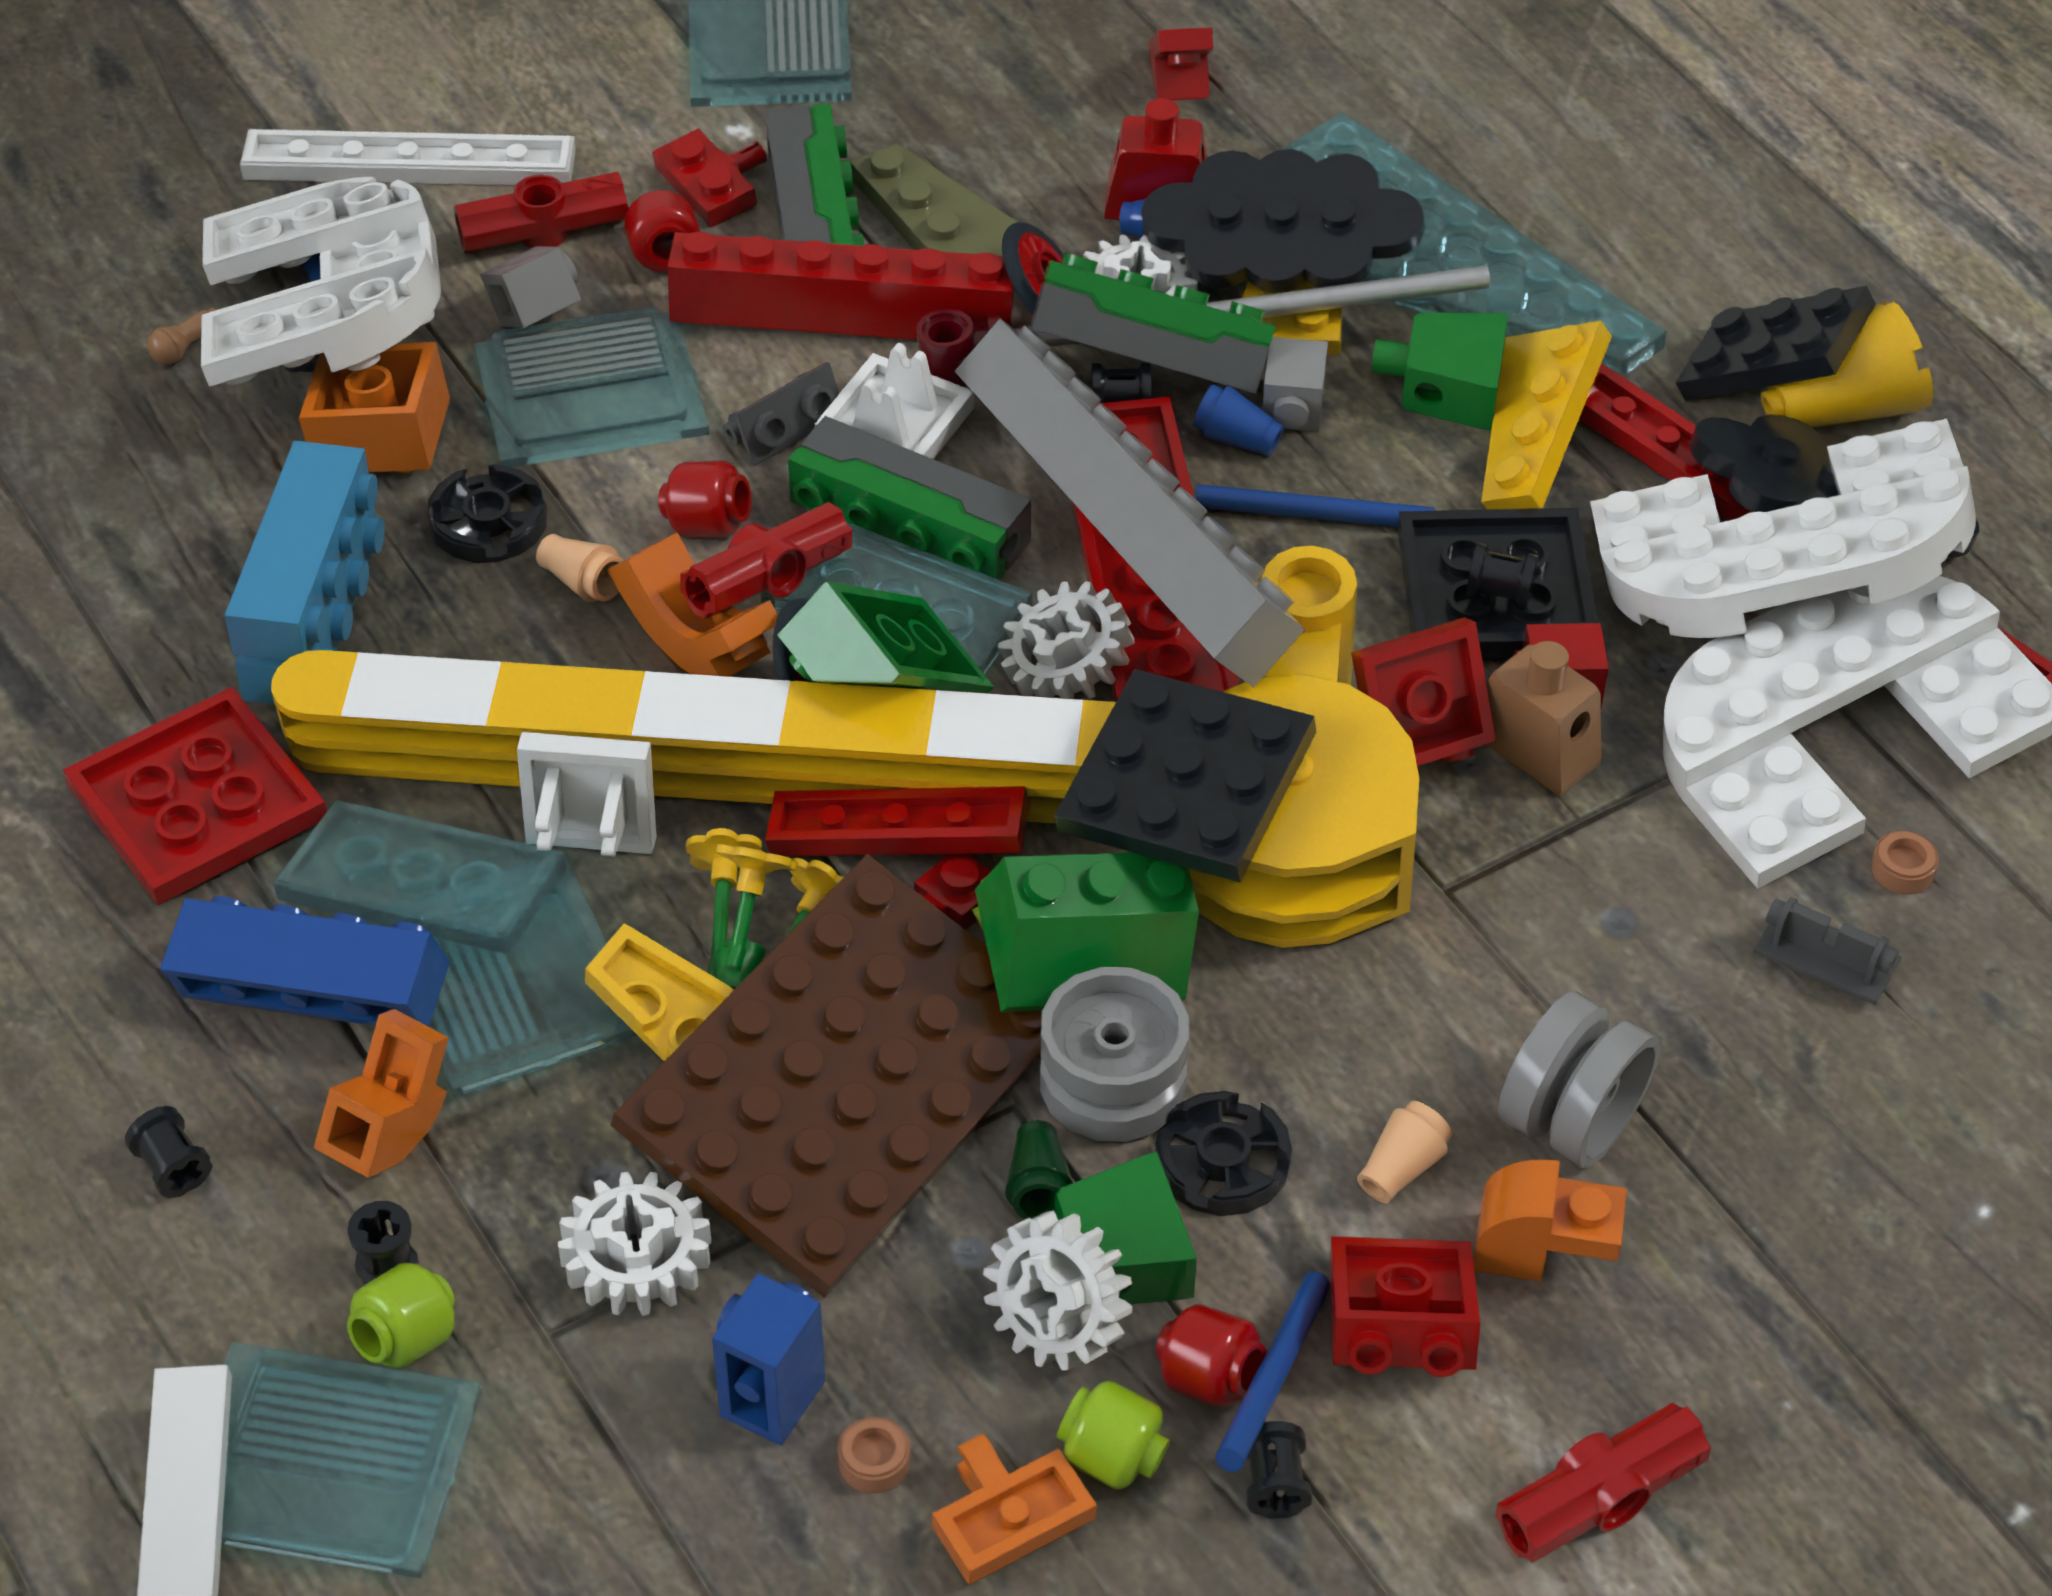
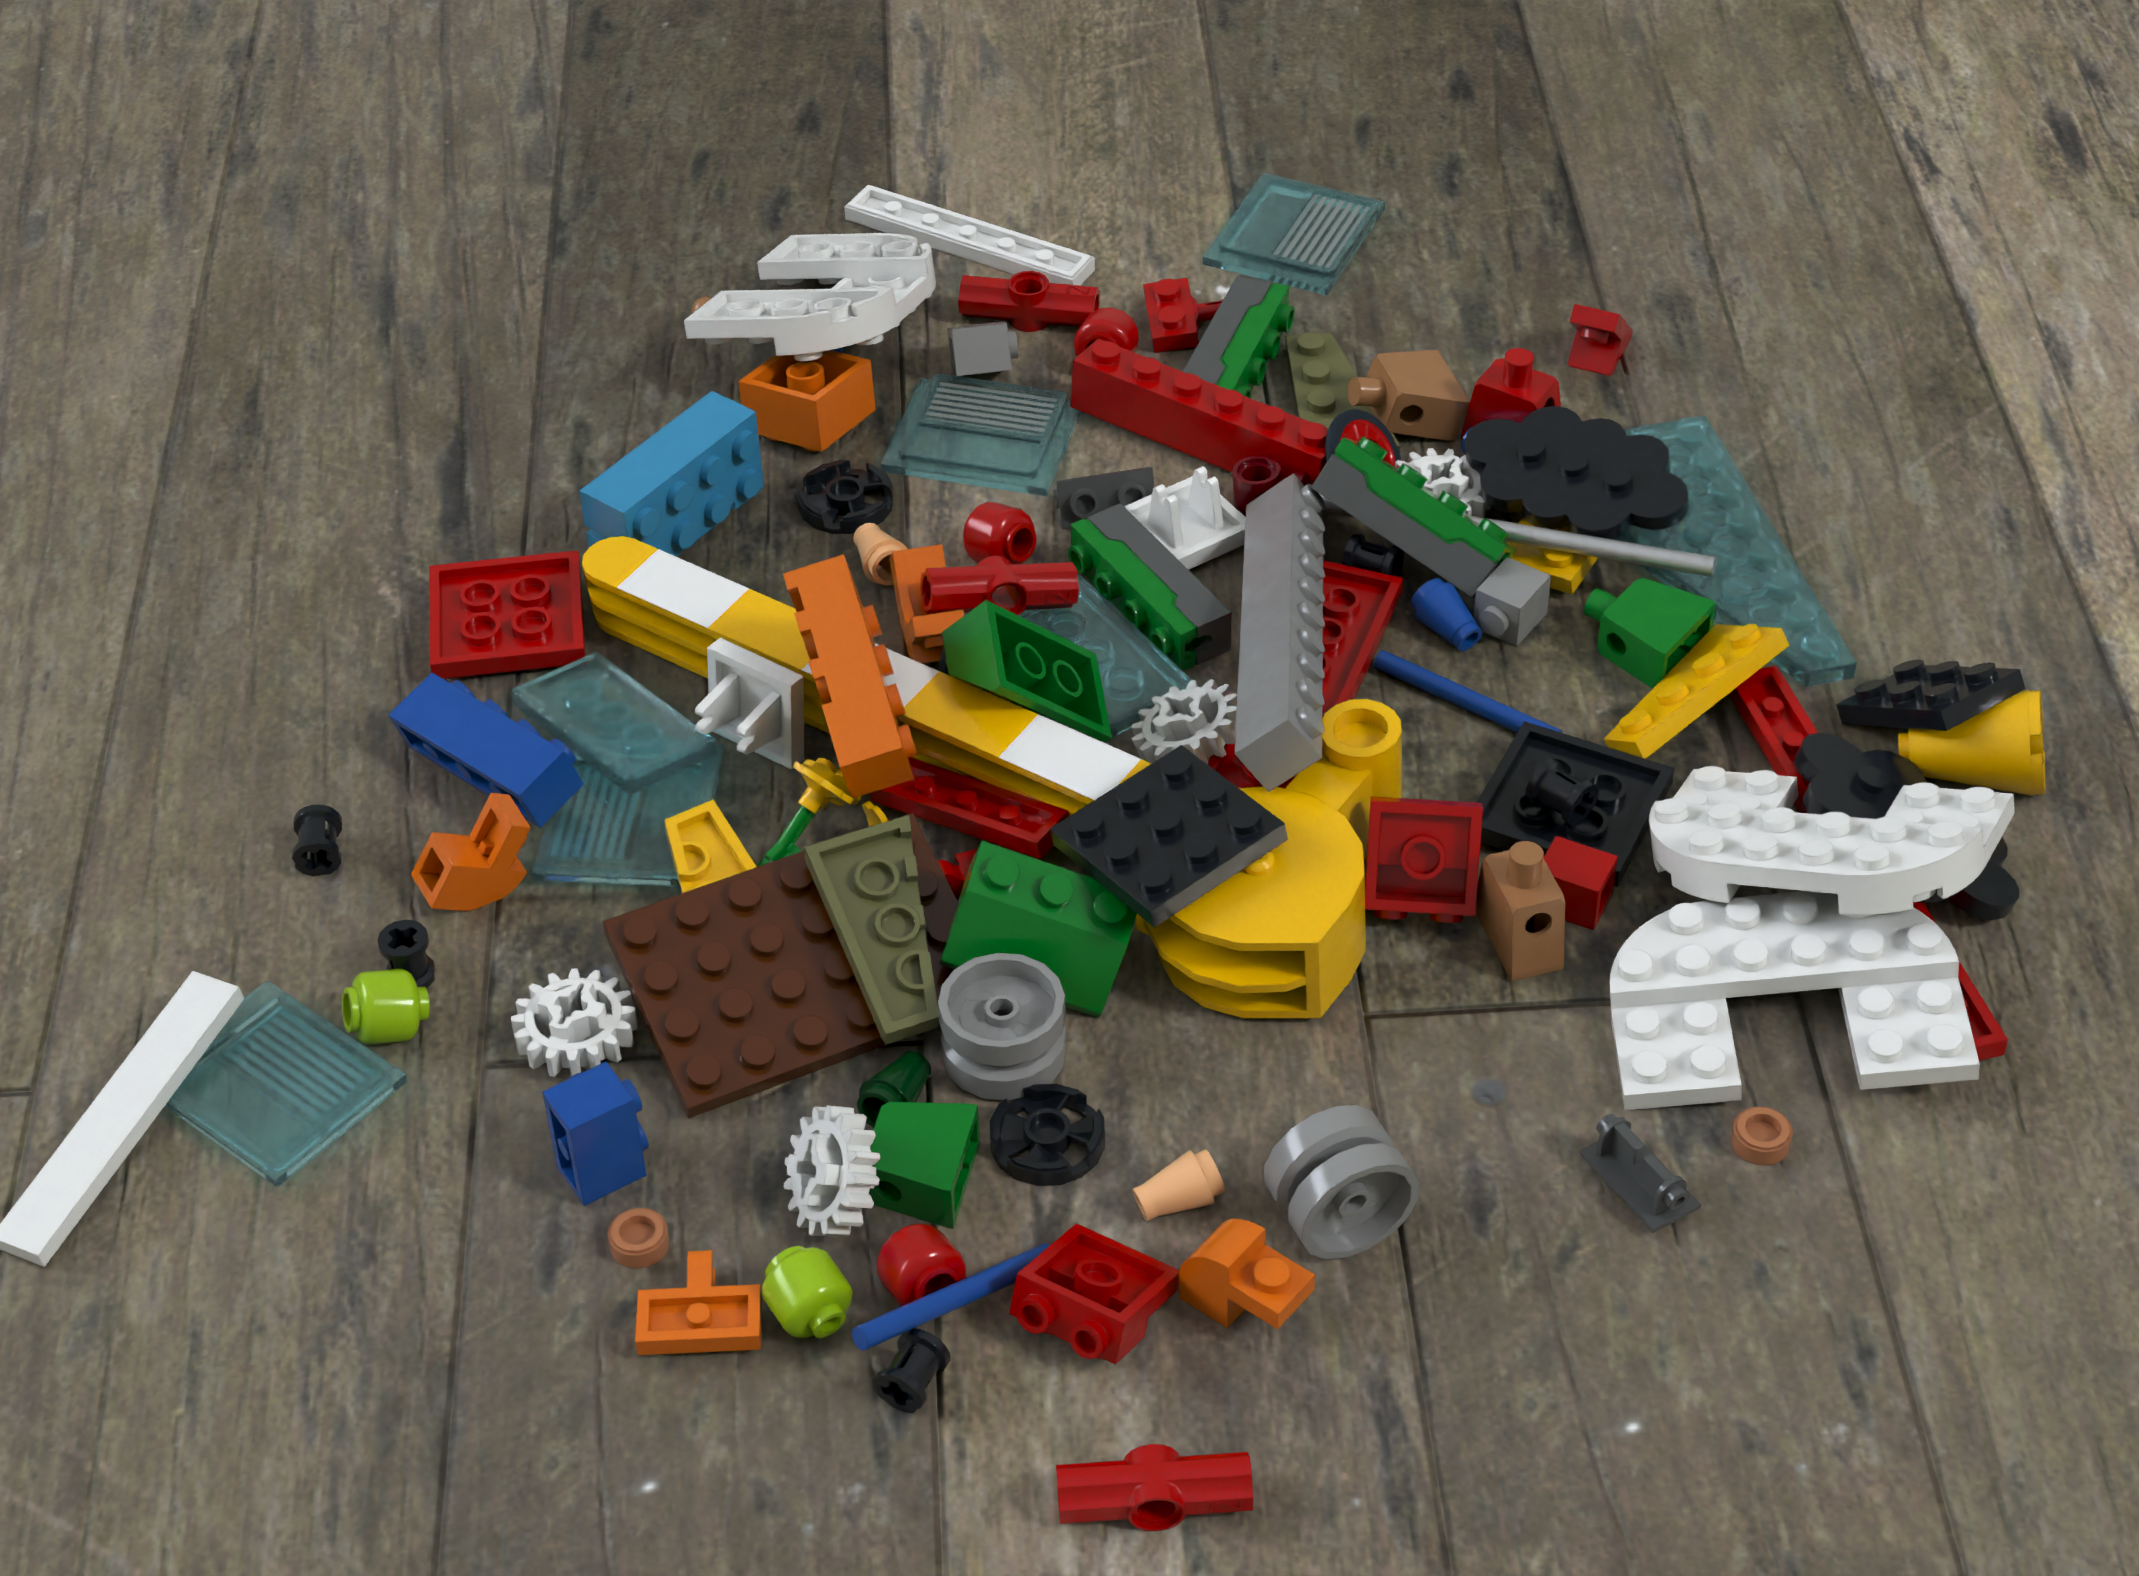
camera: 30 degrees right, 5 degrees down
none -> orange wedge [783,554,918,798]
none -> olive wing [804,815,939,1045]
none -> medium nougat torso [1347,350,1470,441]

